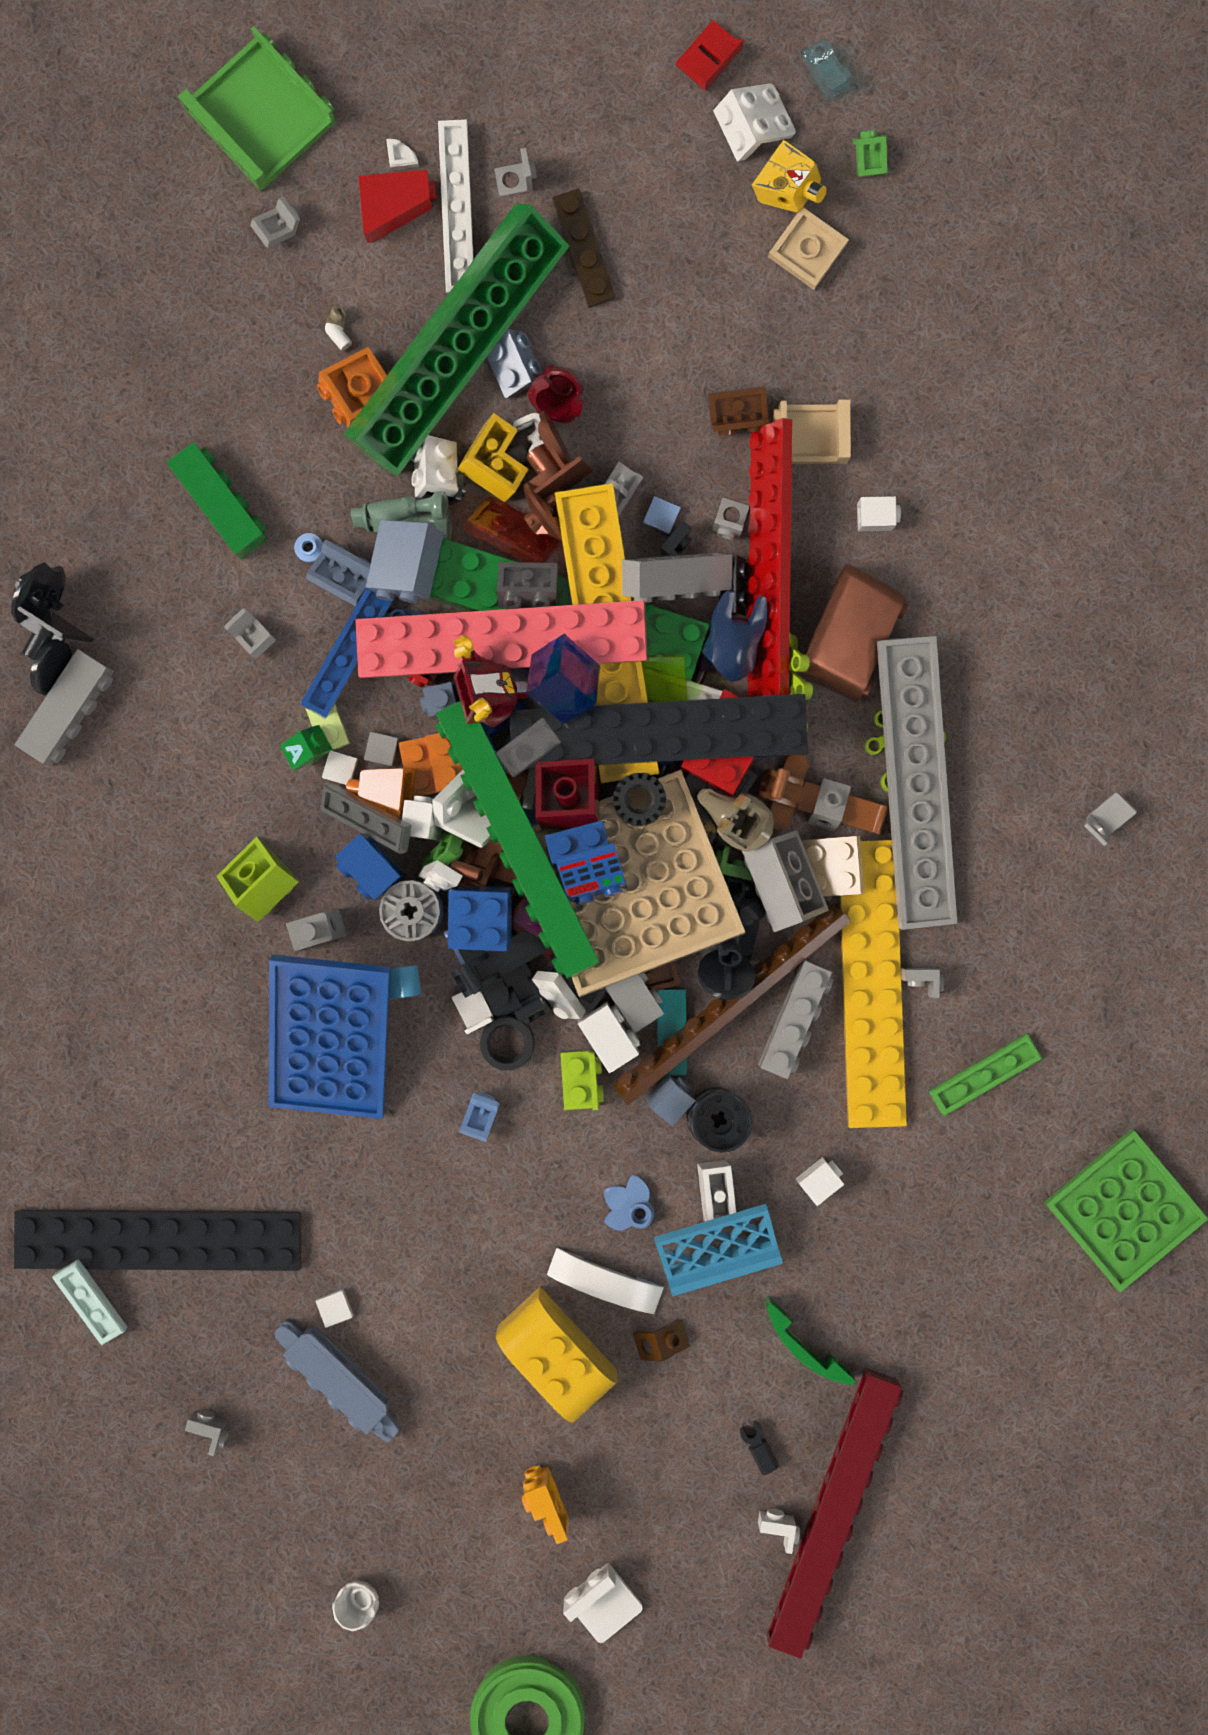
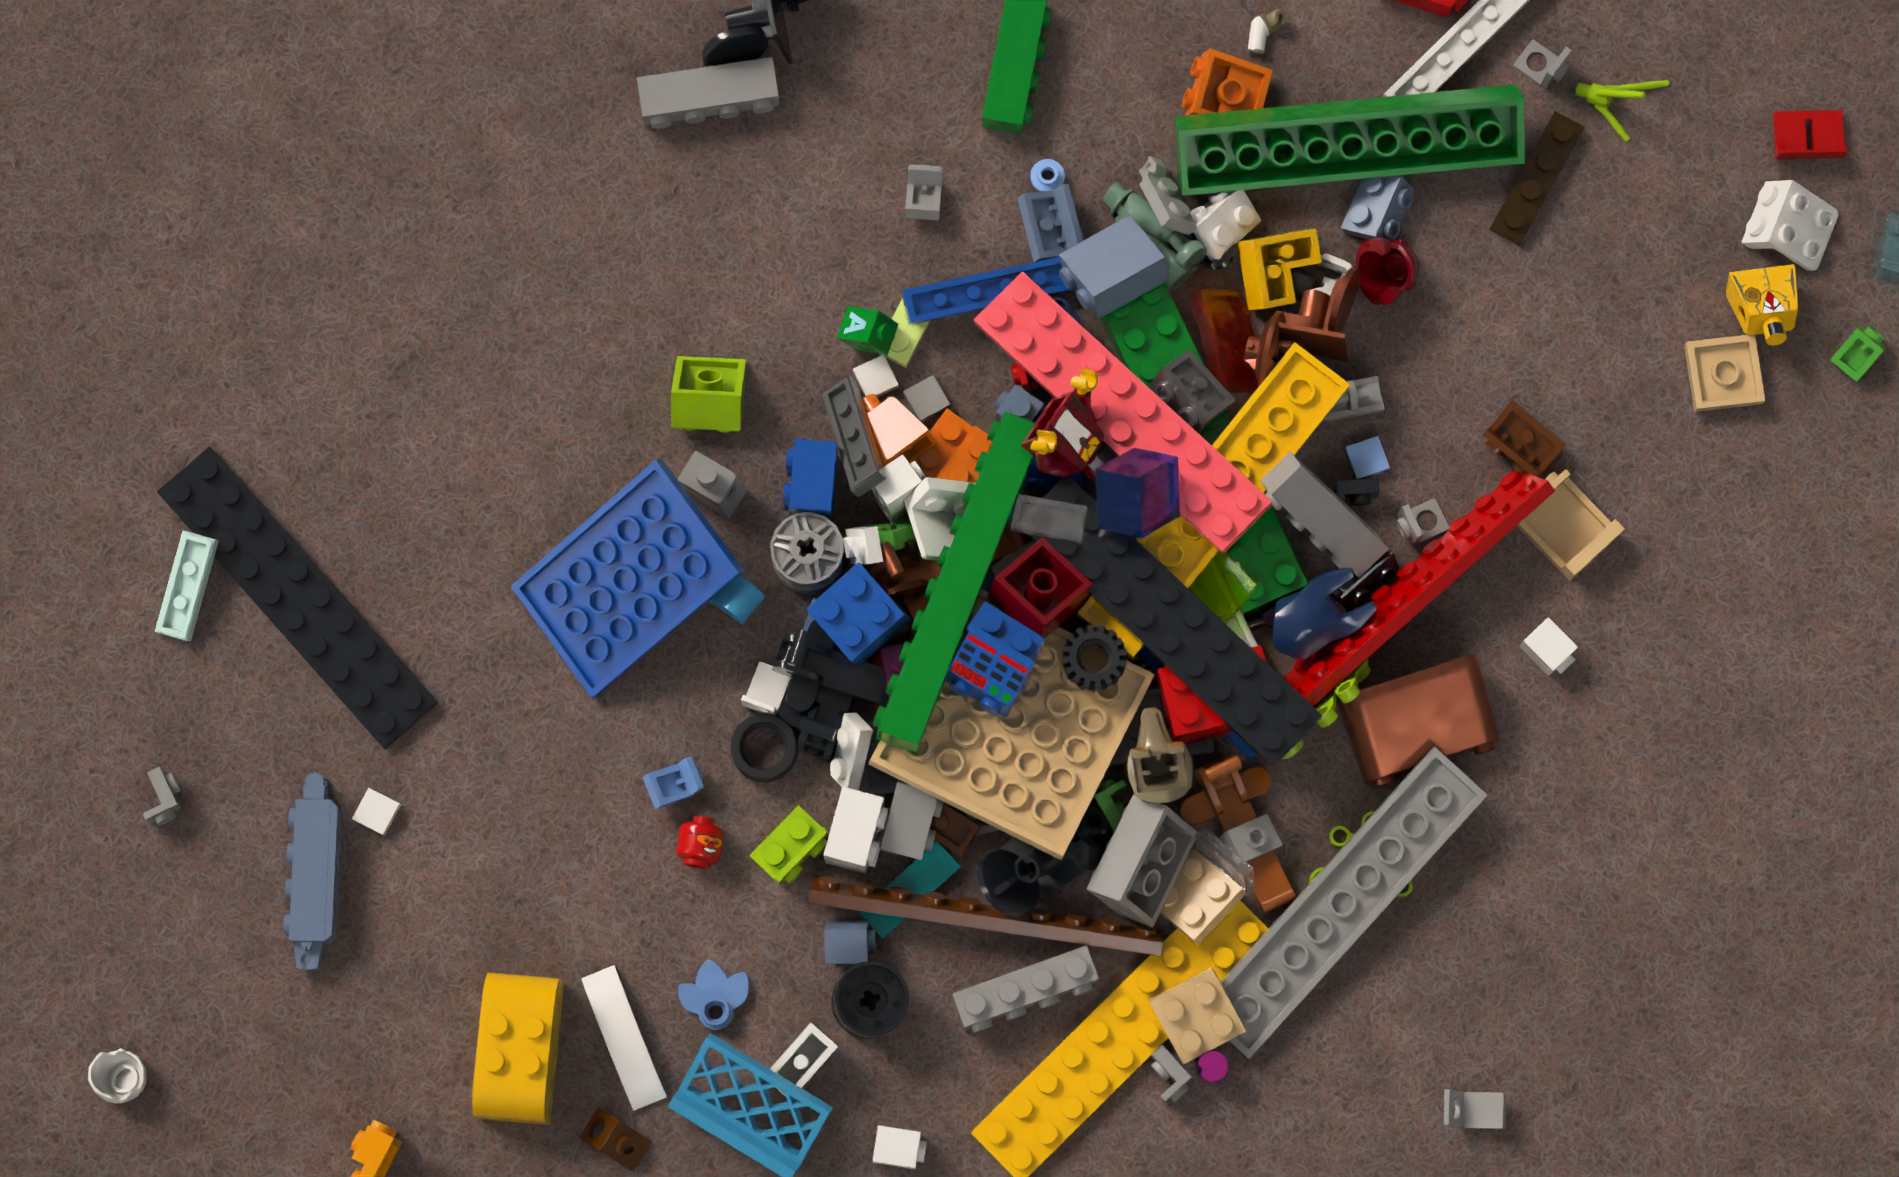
camera: 45 degrees right, 10 degrees down
none -> red head [676,816,725,869]
none -> light grey hinge [1139,156,1197,235]
none -> tan plate [1149,966,1247,1064]
none -> clear tile [1195,827,1255,895]
none -> magenta piece [1196,1051,1228,1084]
none -> lime plant [1575,80,1670,142]

